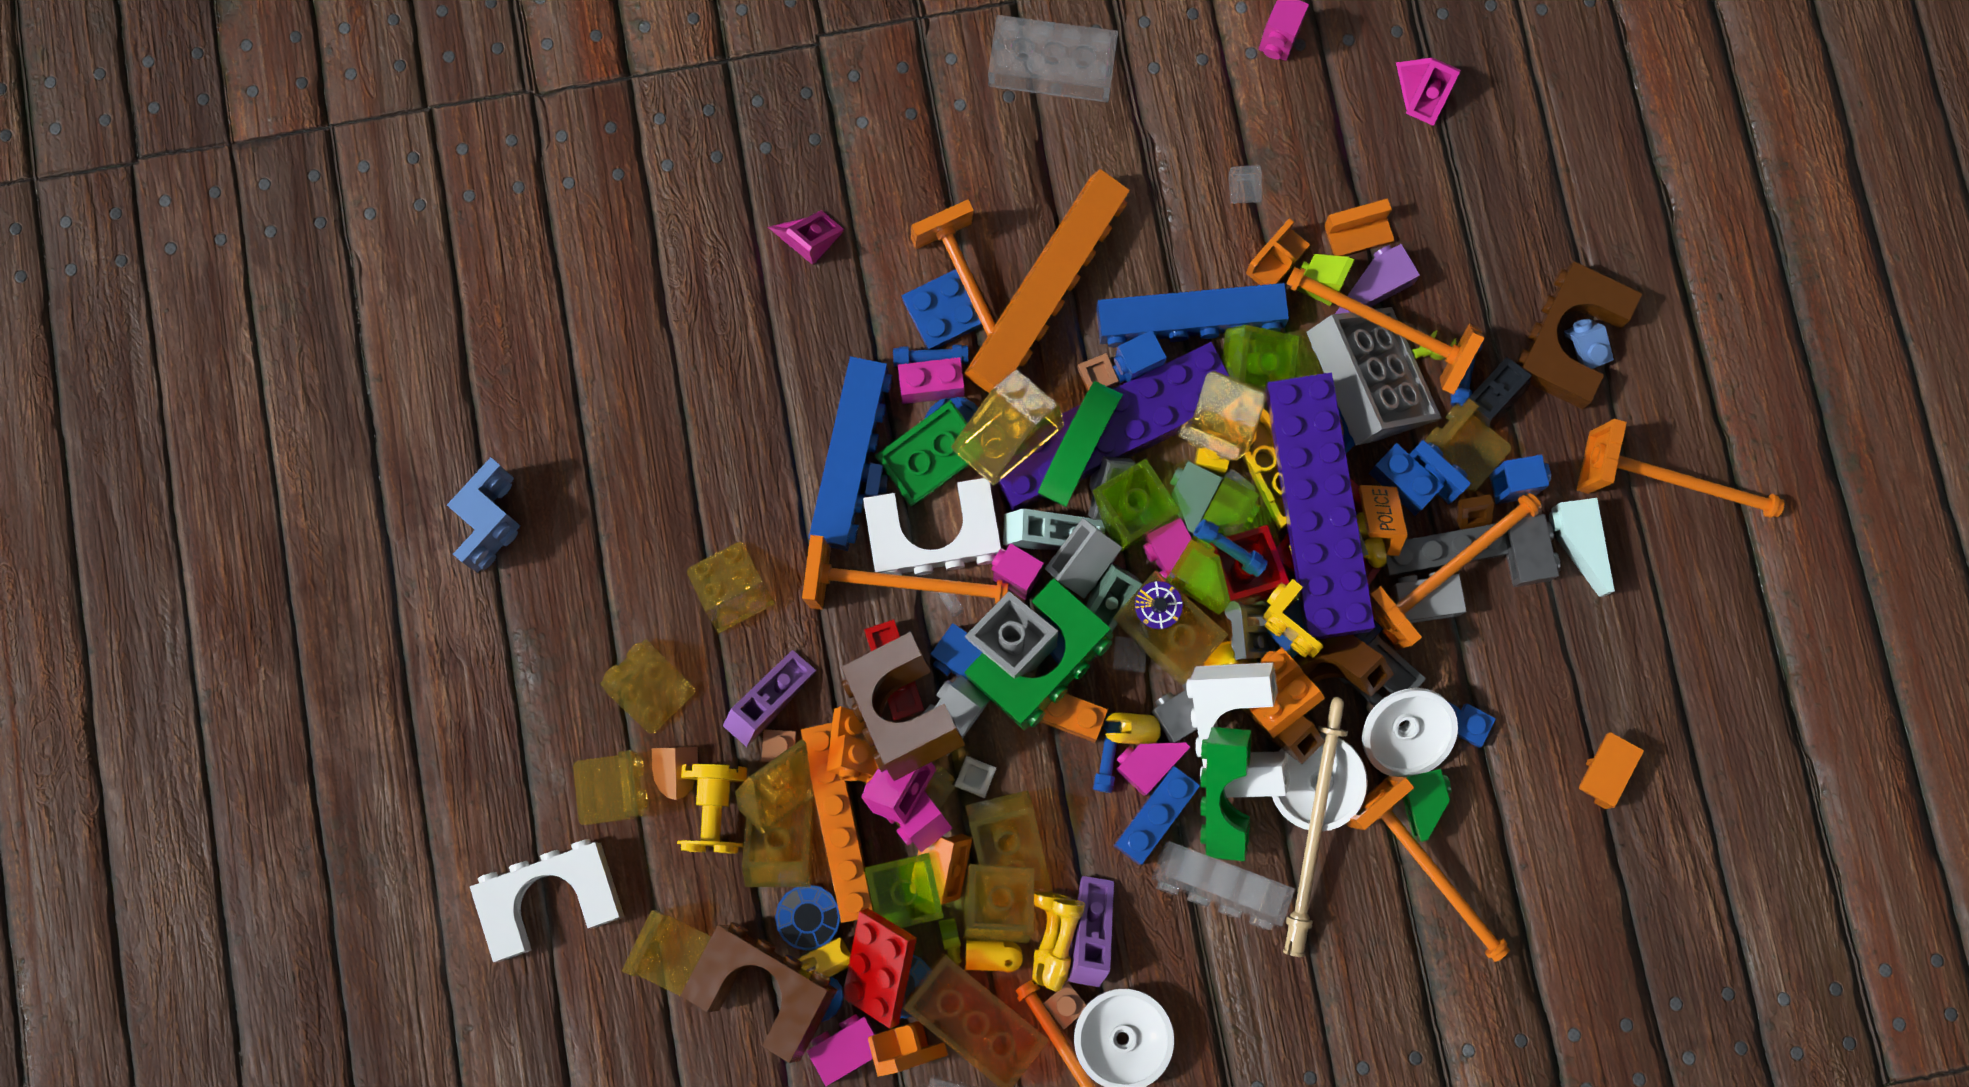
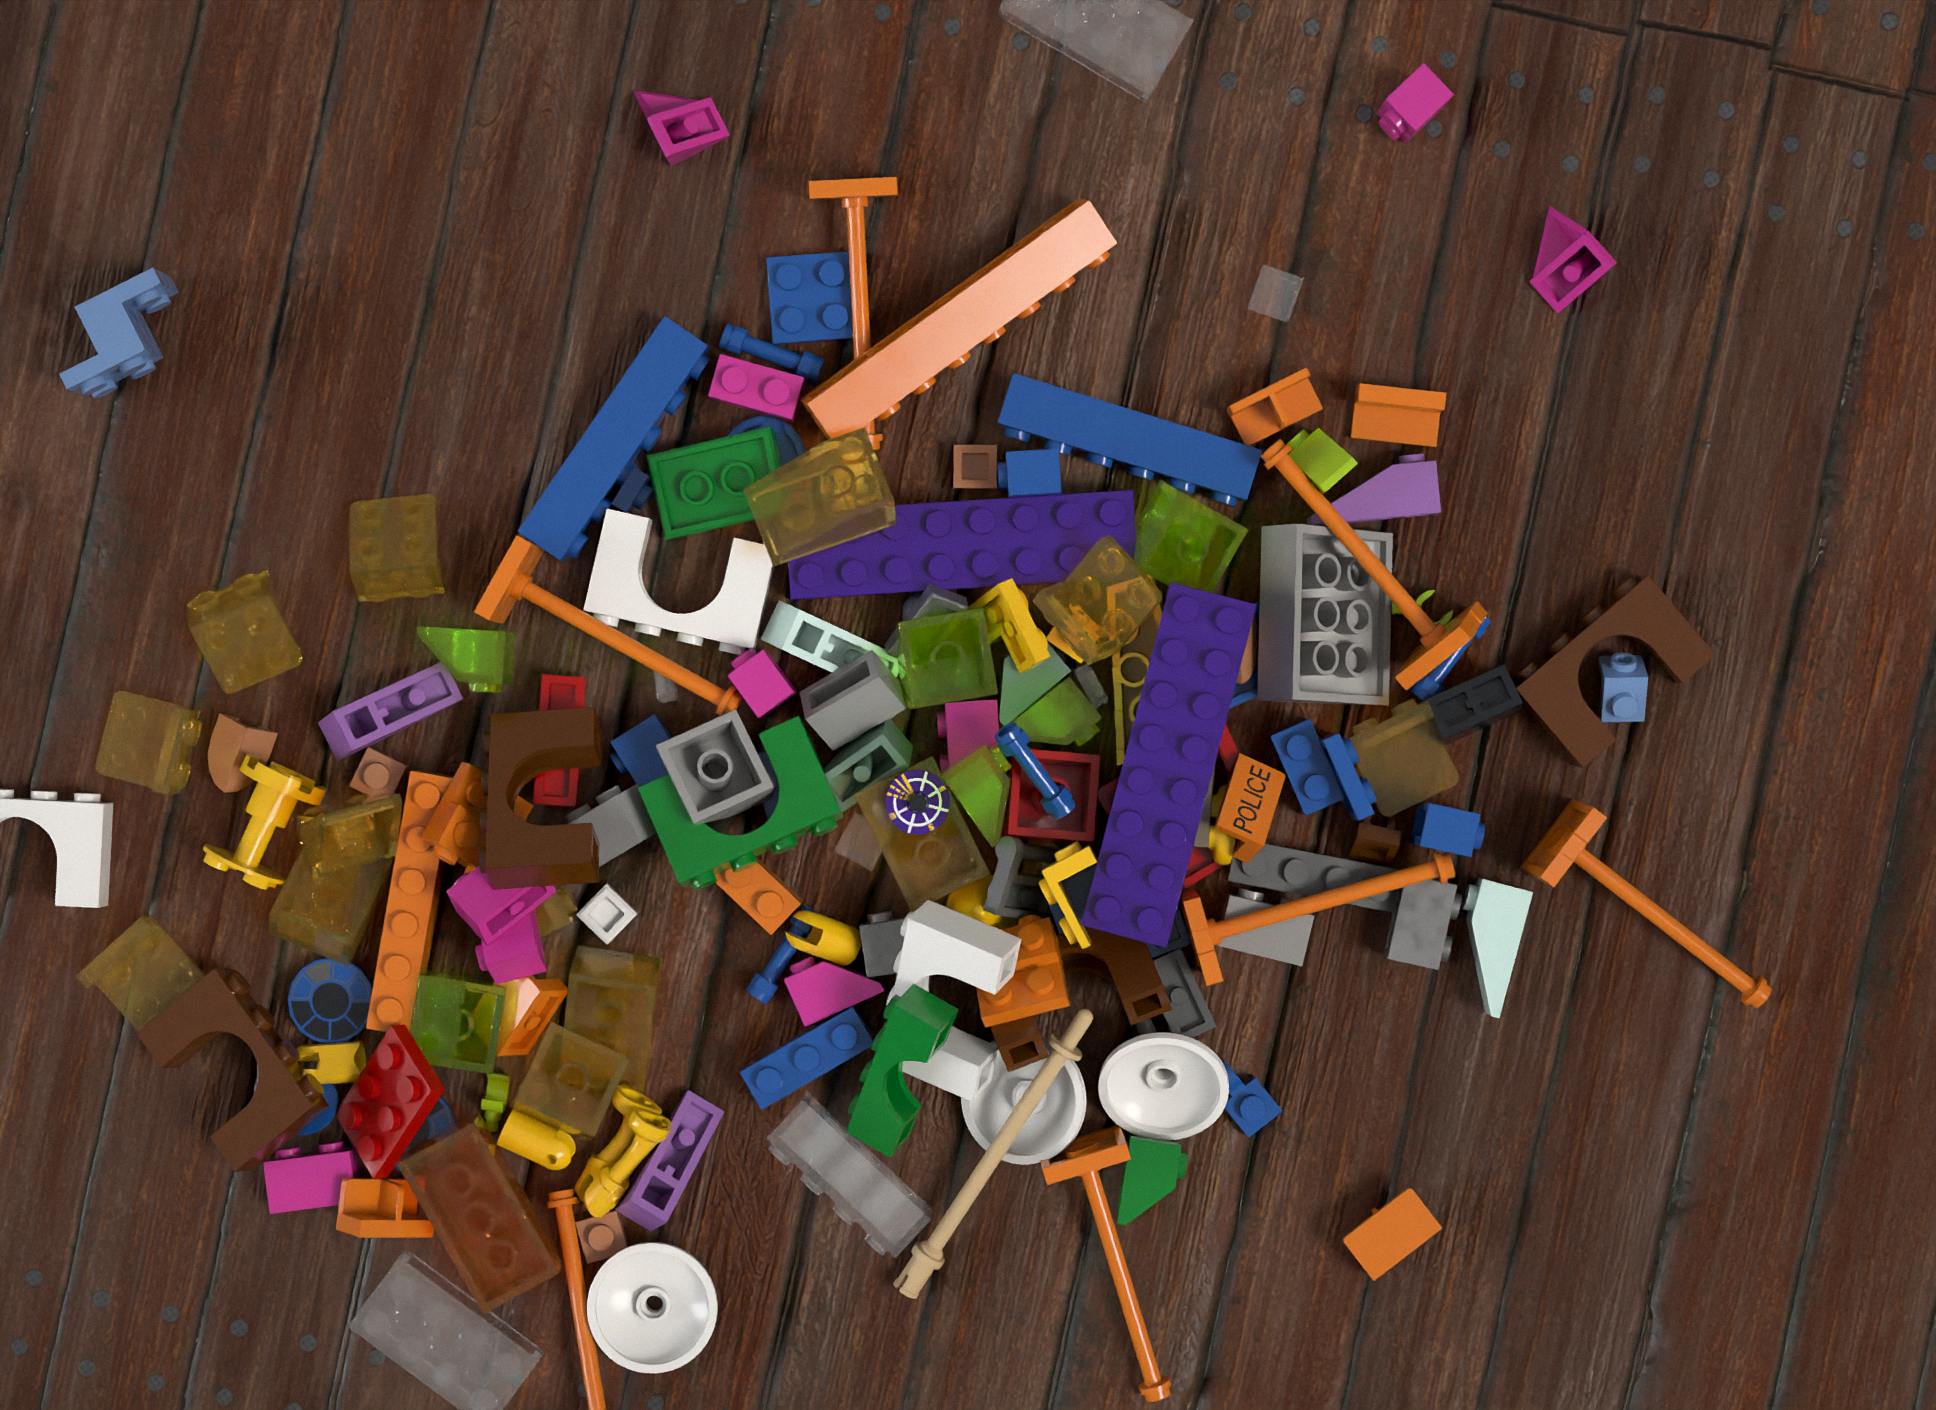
camera: 25 degrees right, 10 degrees up
green slope [1038,381,1123,507] -> none
none -> clear neon green slope [417,626,516,693]
none -> yellow plate [967,578,1051,674]

